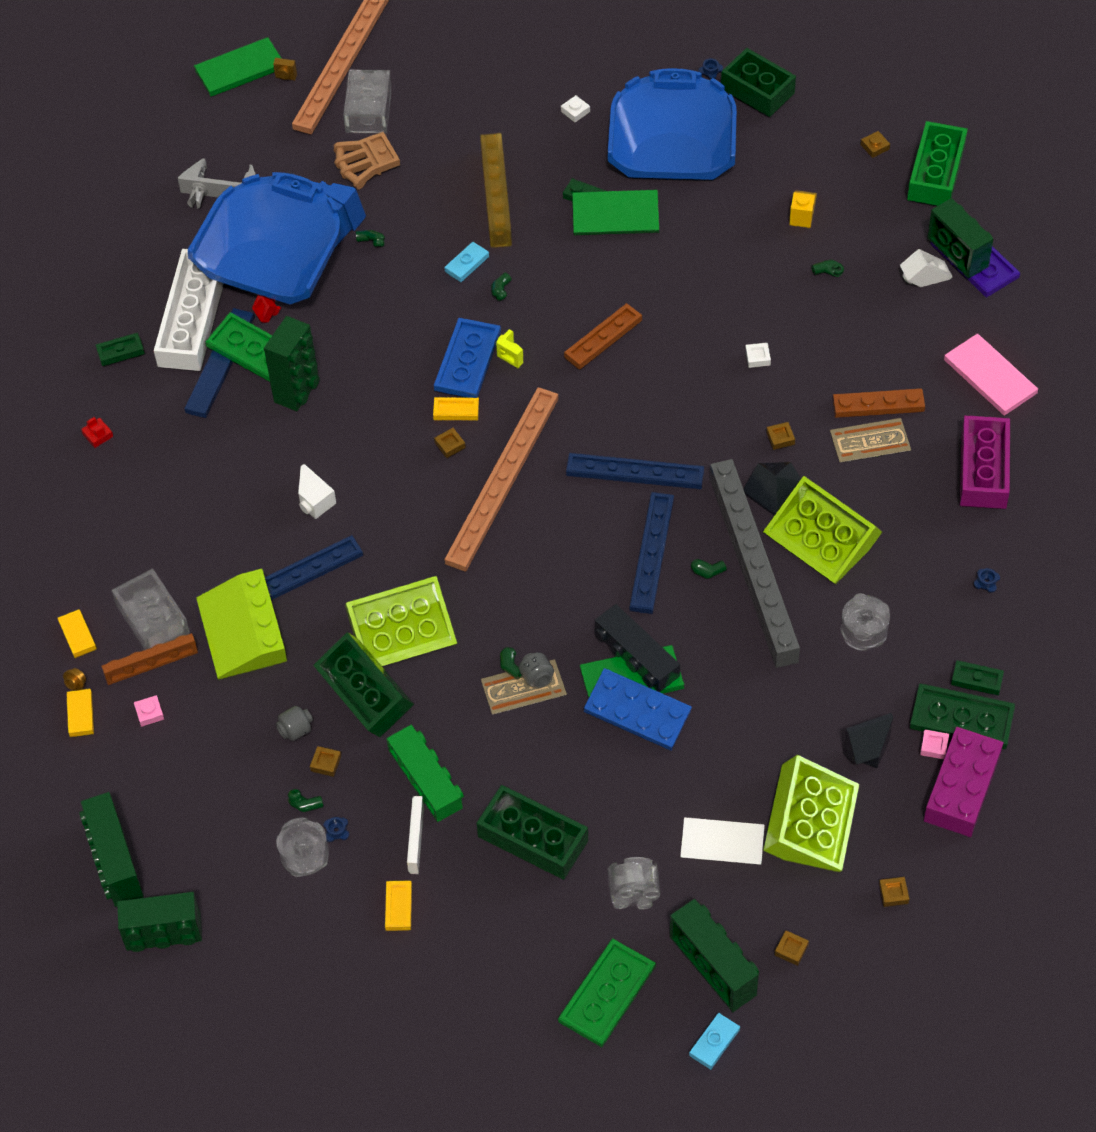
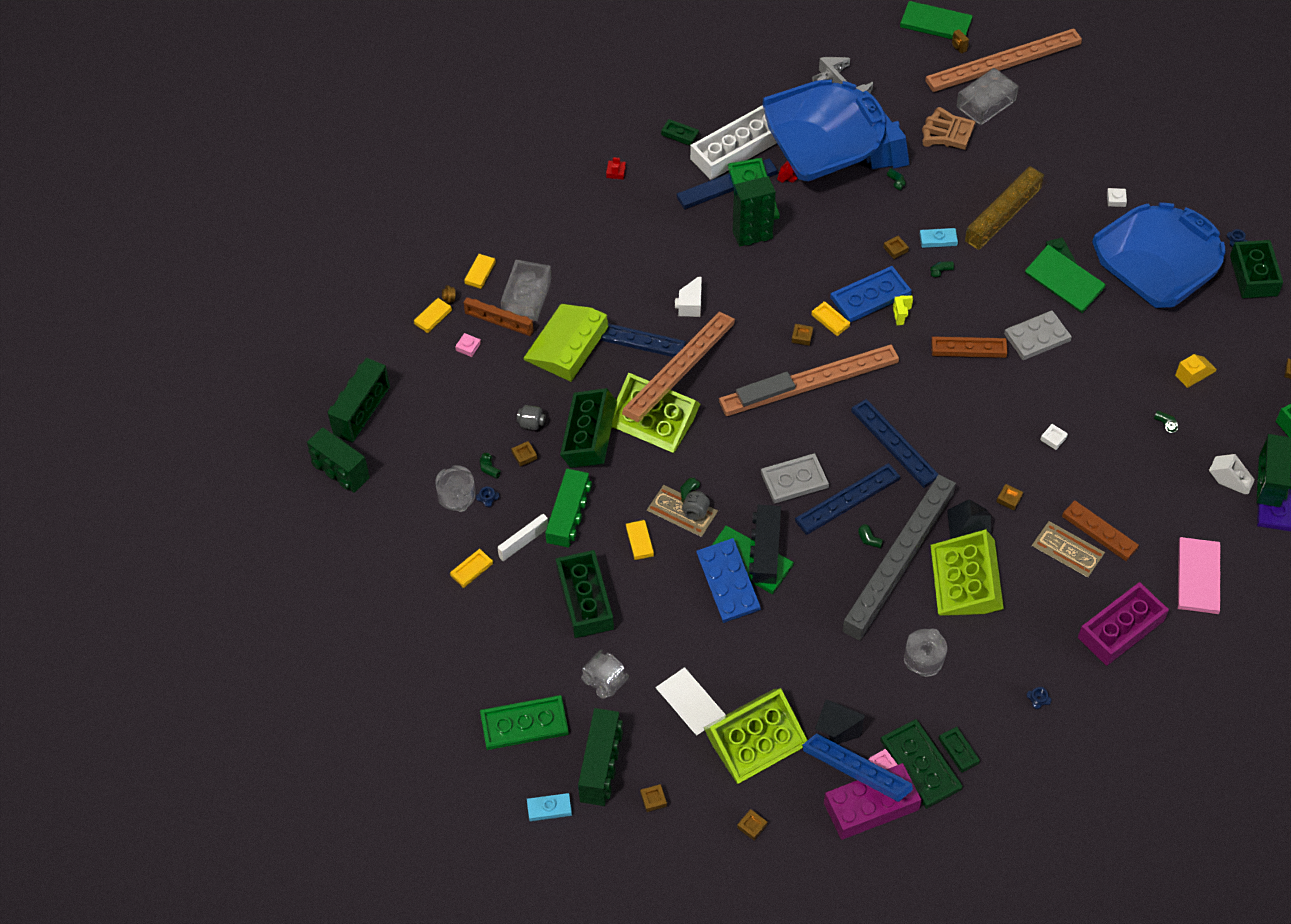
camera: 45 degrees right, 0 degrees up
none -> nougat plate [622,312,735,422]
none -> yellow tile [626,520,654,560]
none -> dark grey tile [736,371,795,407]
none -> light grey plate [761,453,829,504]
none -> blue plate [802,733,913,802]
none -> pearl gold plate [883,236,909,259]
none -> light grey plate [1004,311,1072,360]

